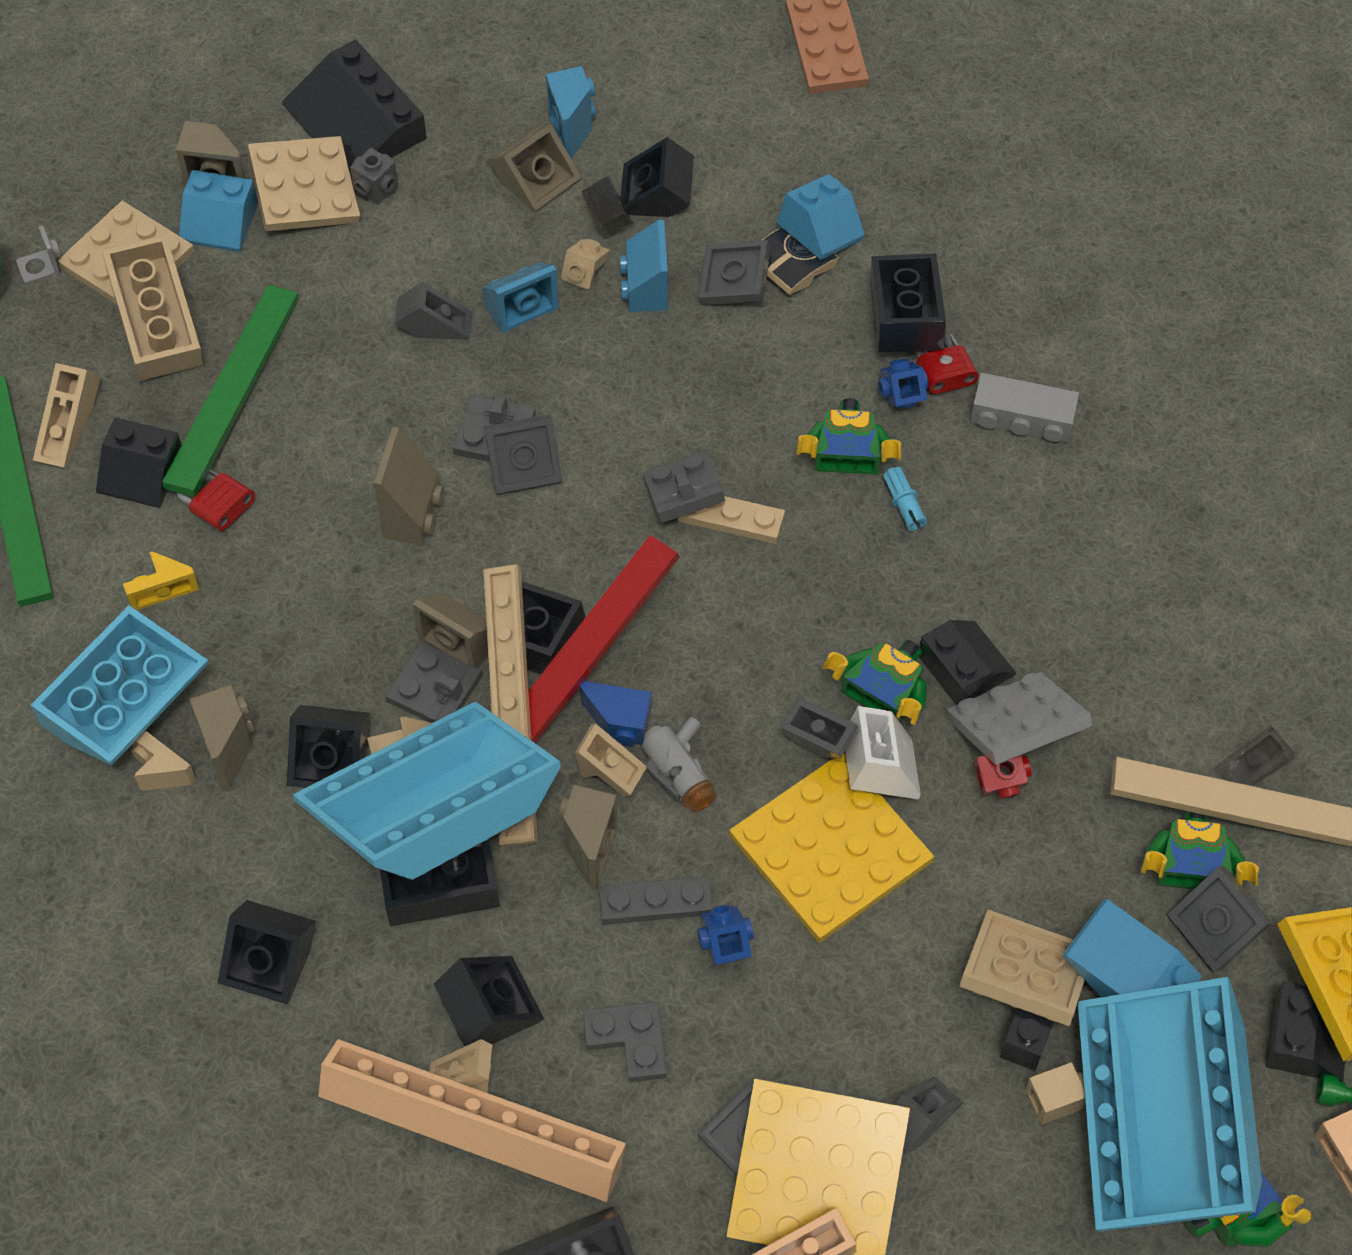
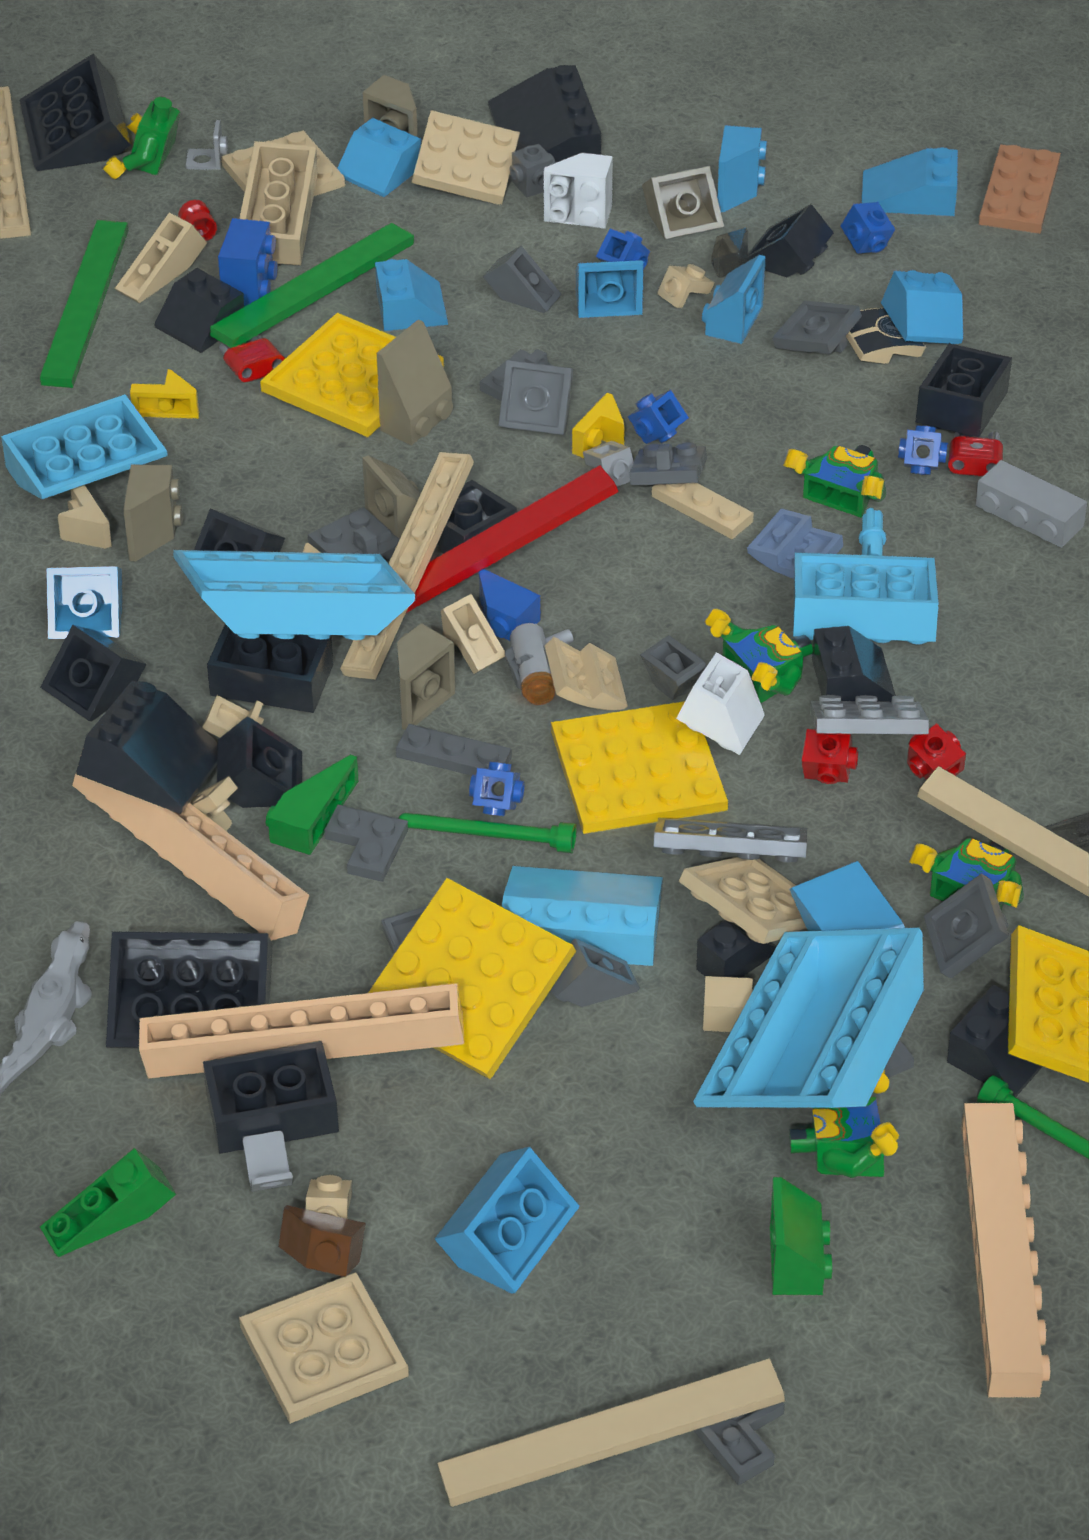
camera: 25 degrees right, 15 degrees down
none -> slope [47,567,122,639]
none -> black slope [76,680,218,814]
none -> red wheel [178,200,217,241]
none -> tan bracket [202,695,264,737]
none -> blue brick [218,218,278,307]
none -> yellow plate [260,313,444,437]
none -> green slope [265,754,359,855]
none -> dark azure slope [375,259,448,331]
none -> green piece [398,813,577,853]
none -> medium azure slope [502,866,663,966]
none -> white slope [544,153,613,228]
none -> tan slope [545,637,628,710]
none -> yellow slope [572,393,624,458]
none -> light grey bracket [583,441,634,487]
none -> blue brick [596,228,650,269]
none -> blue brick [628,390,689,444]
none -> plate [654,818,808,862]
none -> sand blue slope [747,509,843,579]
none -> medium azure slope [793,553,939,644]
none -> blue brick [840,202,895,254]
none -> dark azure slope [862,148,958,216]
none -> red brick [907,723,966,780]

